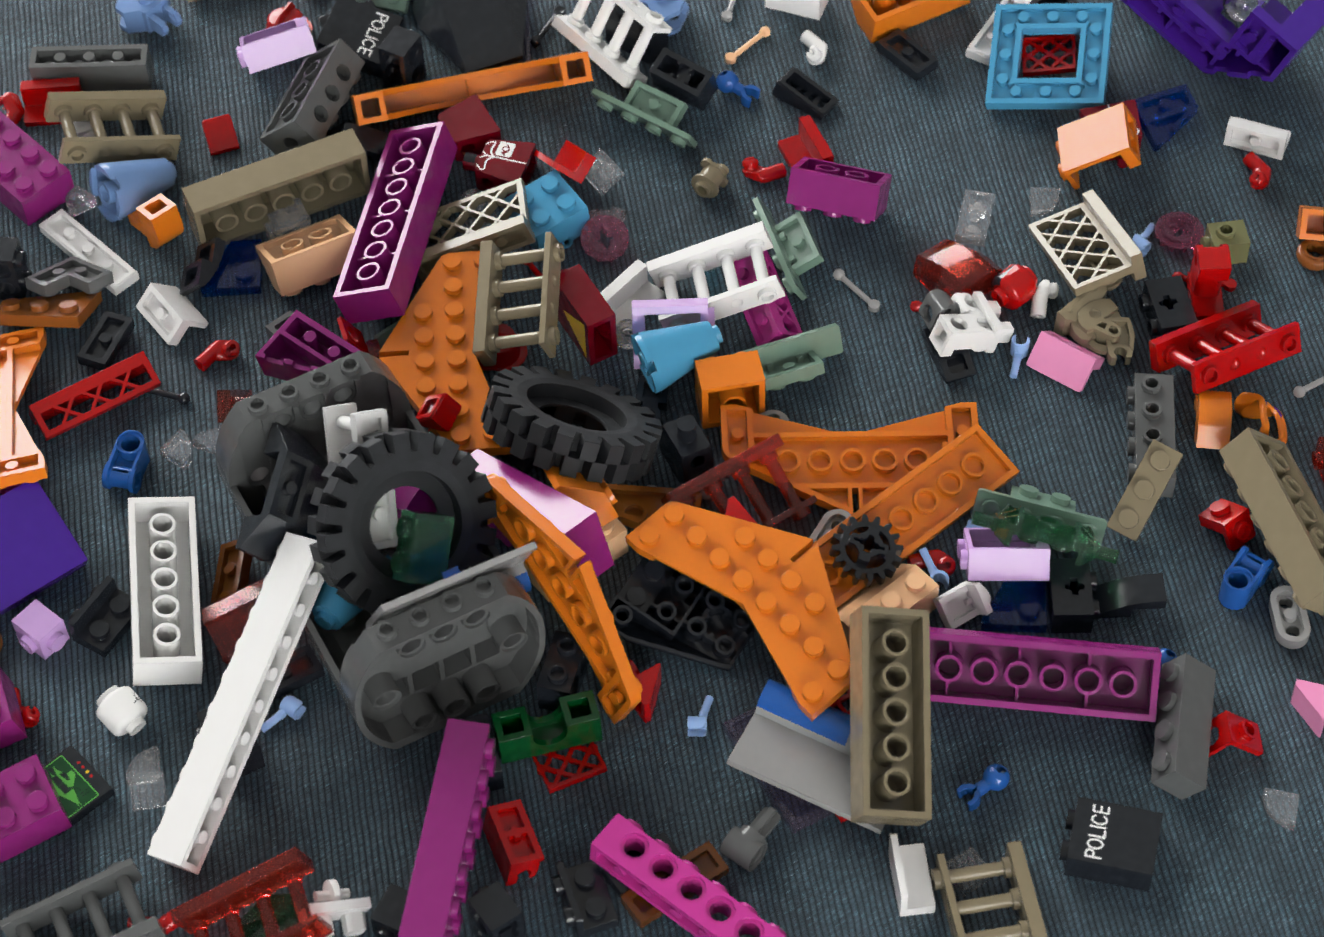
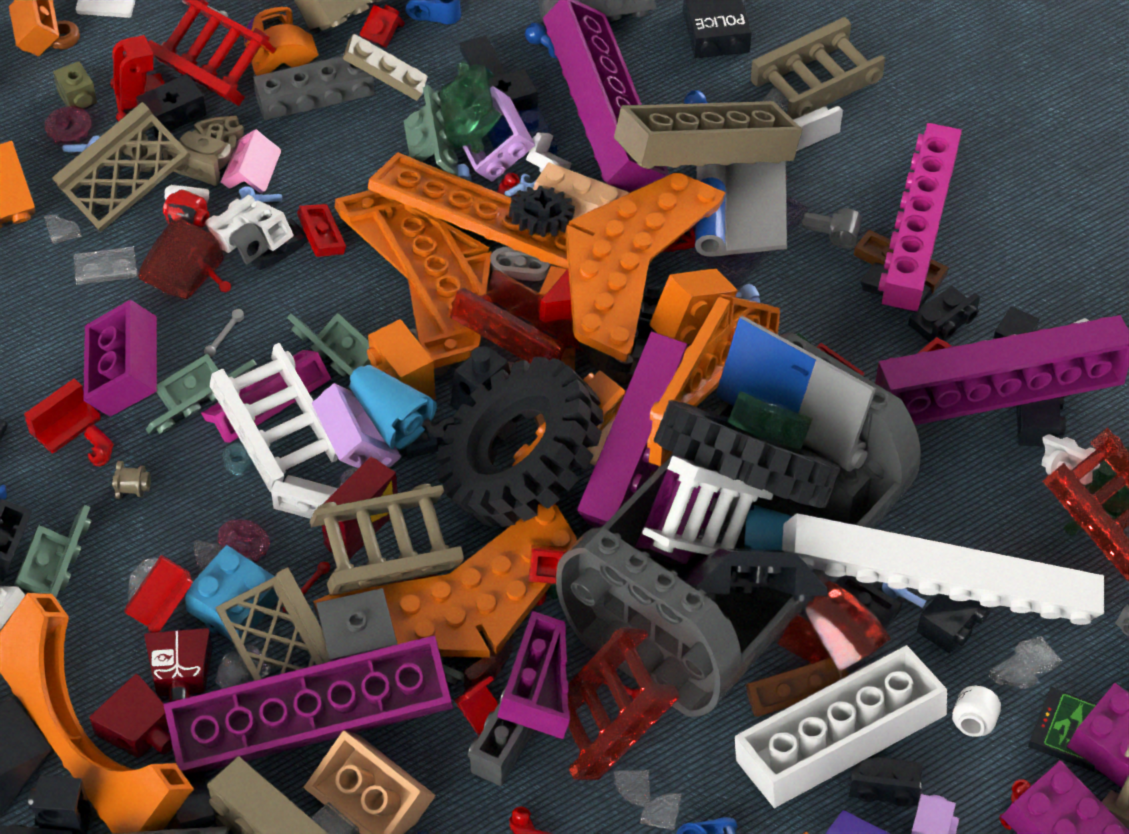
camera: 115 degrees left, 0 degrees up
none -> red plate [297,204,346,257]
none -> dark grey plate [316,588,397,662]
none -> orange brick [649,268,738,344]

